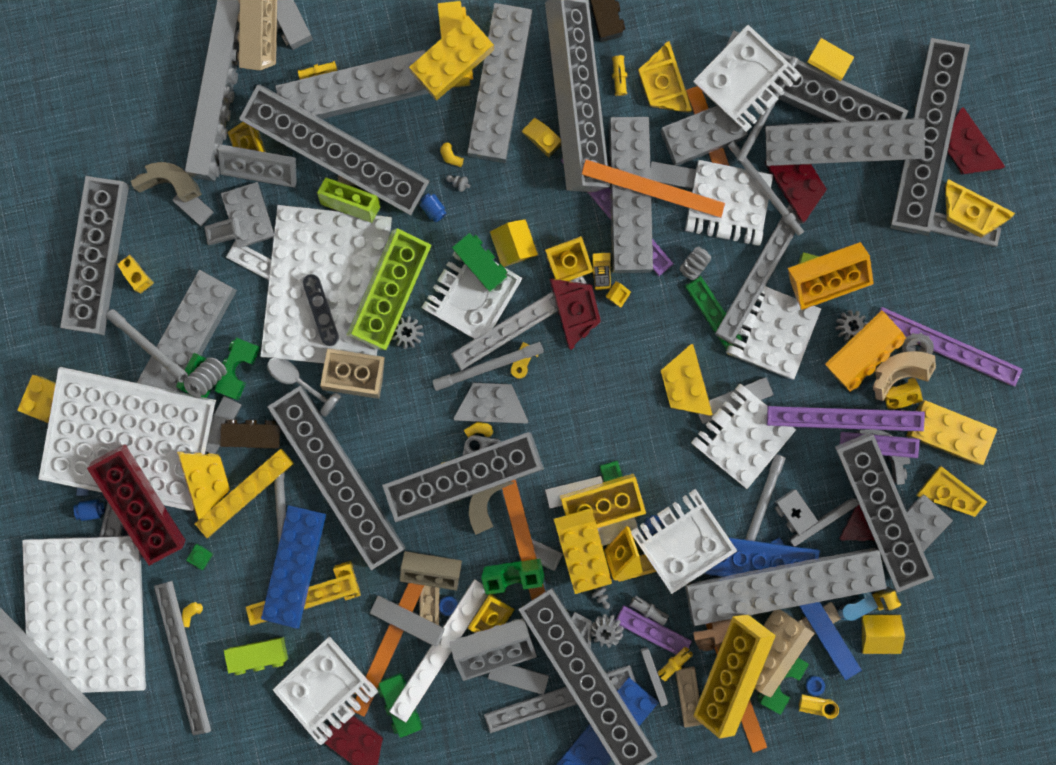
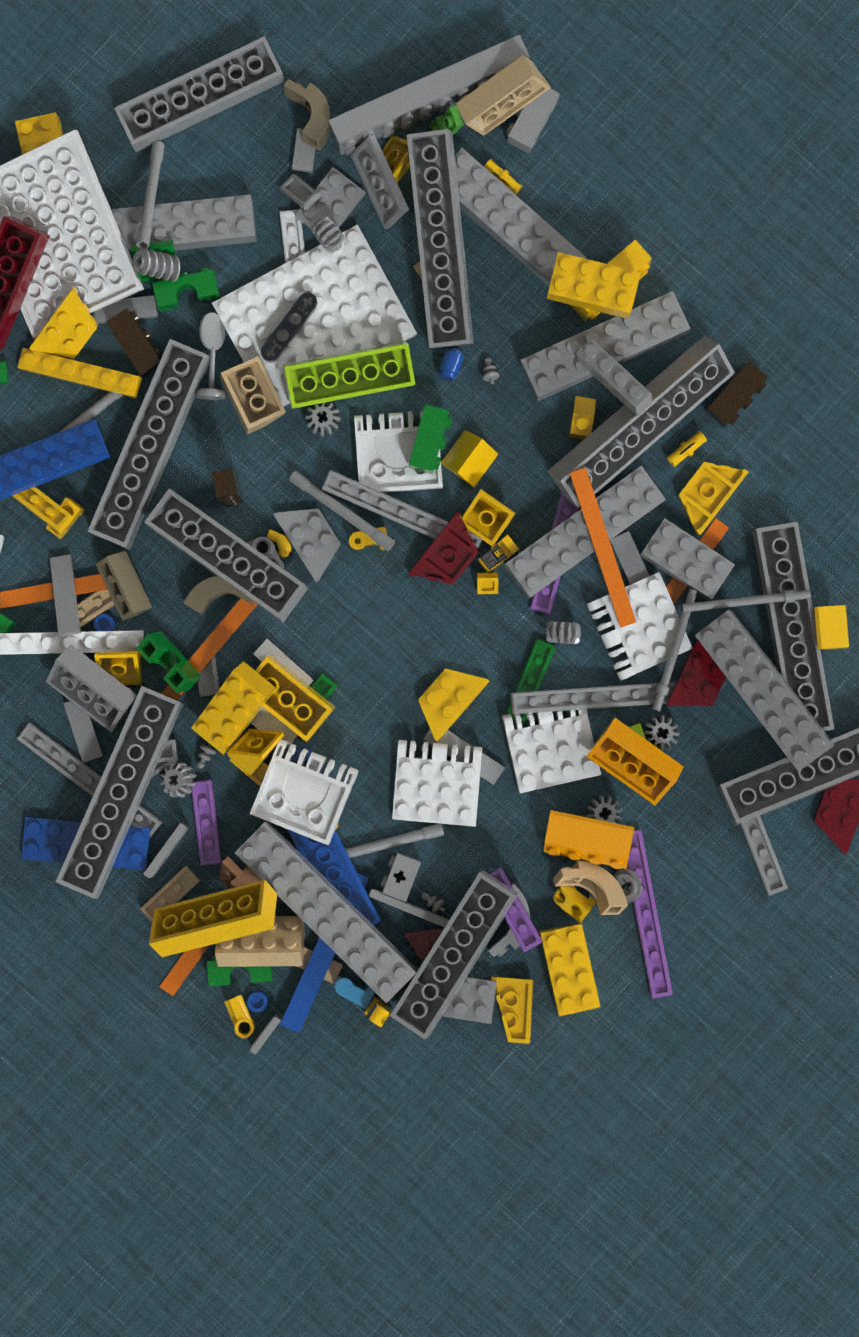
camera: 55 degrees right, 0 degrees up
yellow leg [117,255,154,294] -> none
lime brick [317,177,380,223] -> none
yellow arm [440,142,464,167] -> none
light grey pin [630,595,669,626] -> none
yellow pin [657,646,693,681] -> none
white hinge [693,25,801,132] -> none
medium lavender tile [766,406,925,431] -> none
yellow slope [862,615,905,654] -> none
yellow wing [945,179,1015,238] -> none
none -> dark brown brick [212,468,243,508]
none -> light grey tile [250,1014,282,1055]
none -> light grey gear [311,216,345,253]
none -> light grey hair [421,893,446,914]
none -> bright green slope [429,105,464,135]
none -> light grey brick [576,338,653,417]
none -> light grey gear [643,715,680,751]

